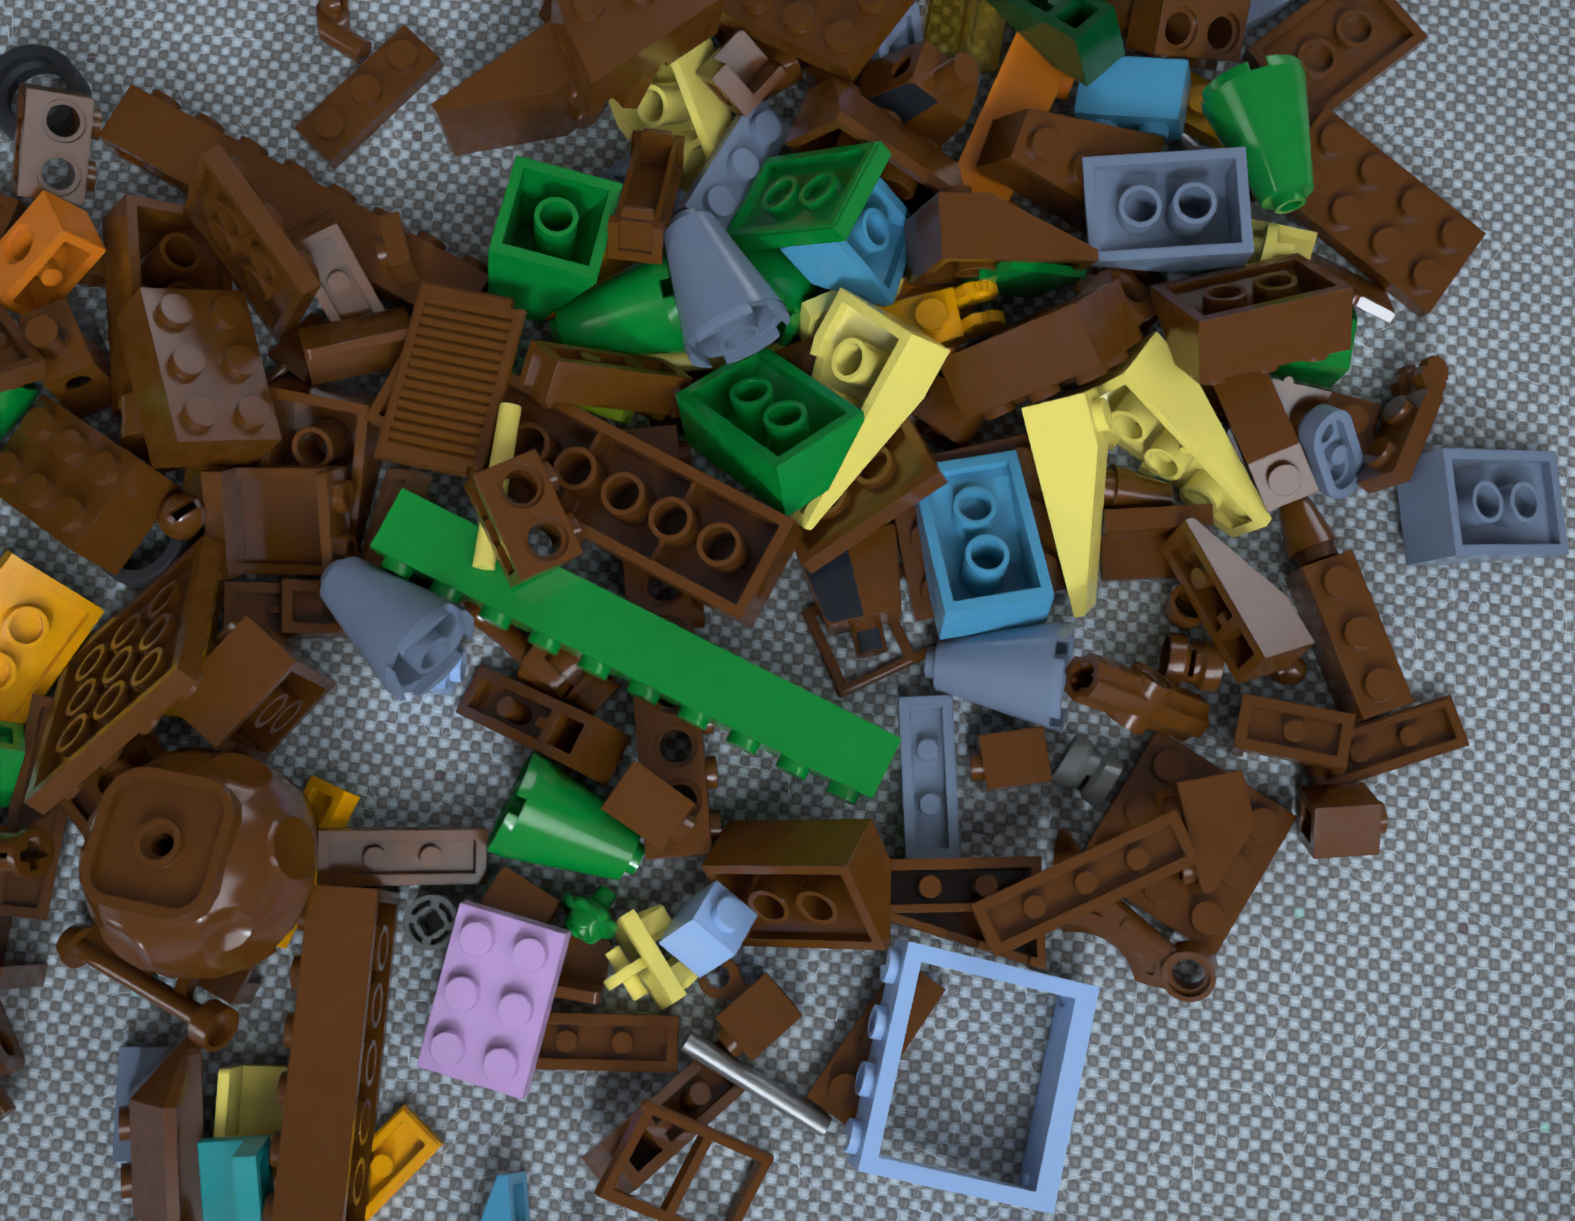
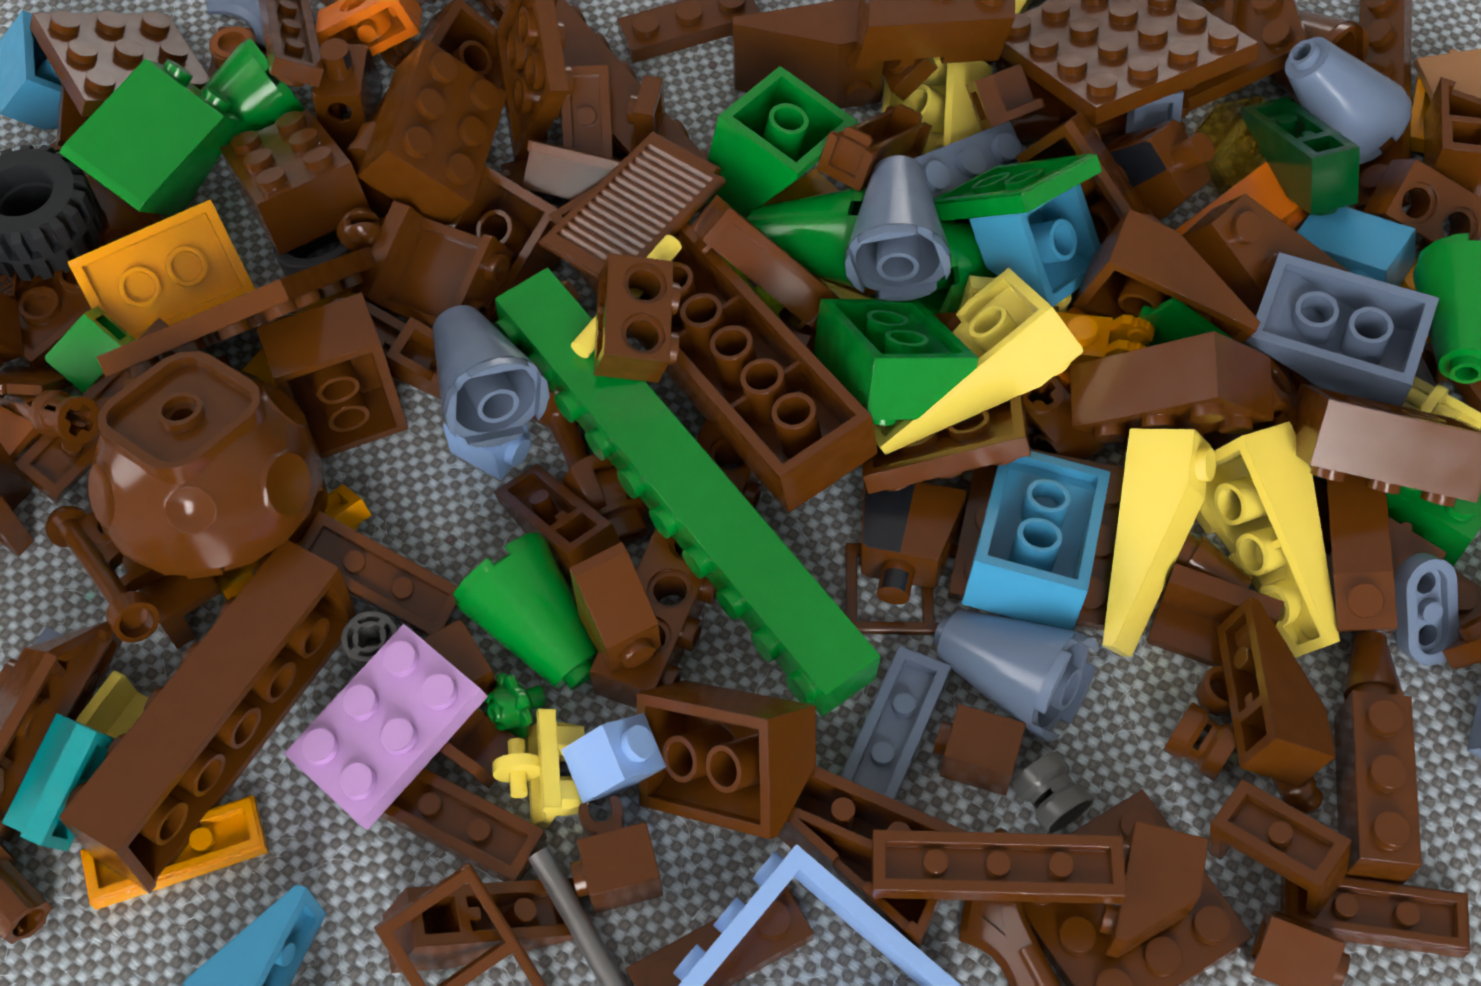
camera: 30 degrees right, 20 degrees down
reddish brown piece [1064,652,1211,741] -> none

